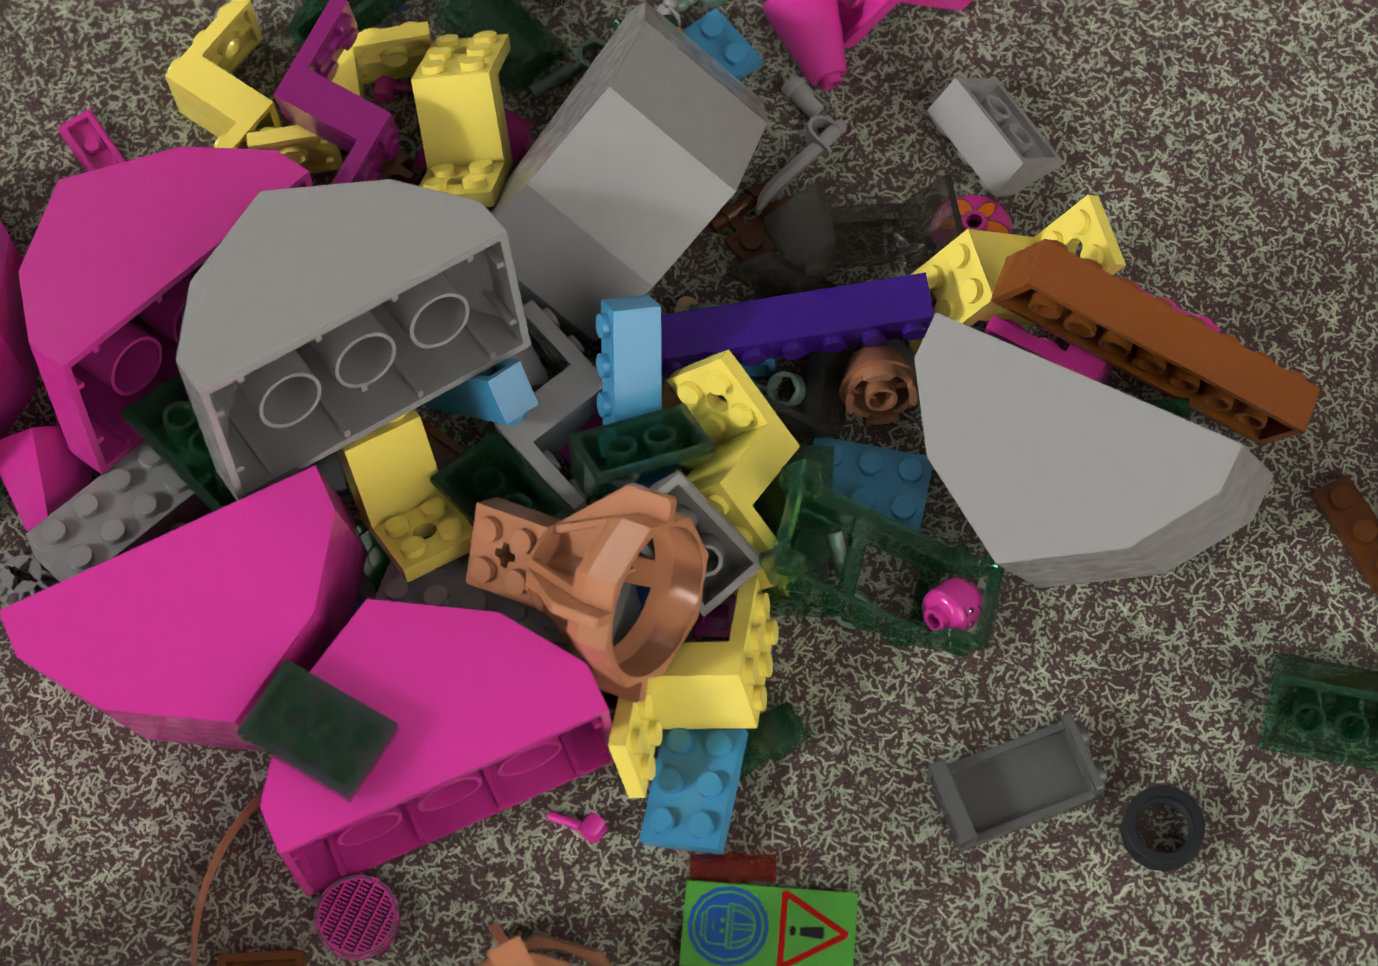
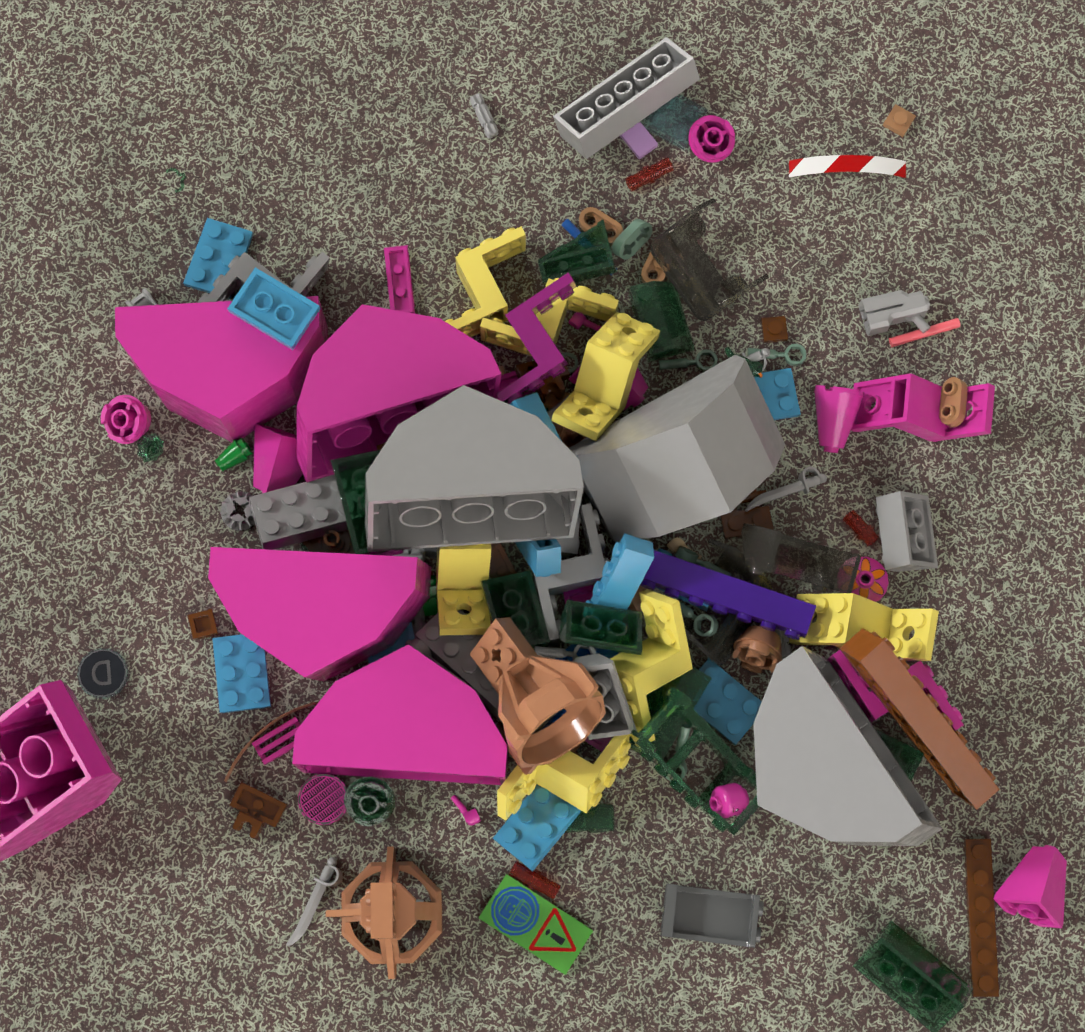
camera: 20 degrees right, 10 degrees up
clear green plate [237,659,399,803] -> none
light grey pin [781,74,830,118] -> none
black tyre [1121,785,1206,872] -> none
none -> reddish brown plate [187,609,219,641]
none -> dark azure plate [212,634,271,714]
none -> dark pink tile [252,717,301,765]
none -> clear green cone [344,776,395,826]
none -> clear red pin [843,509,880,547]

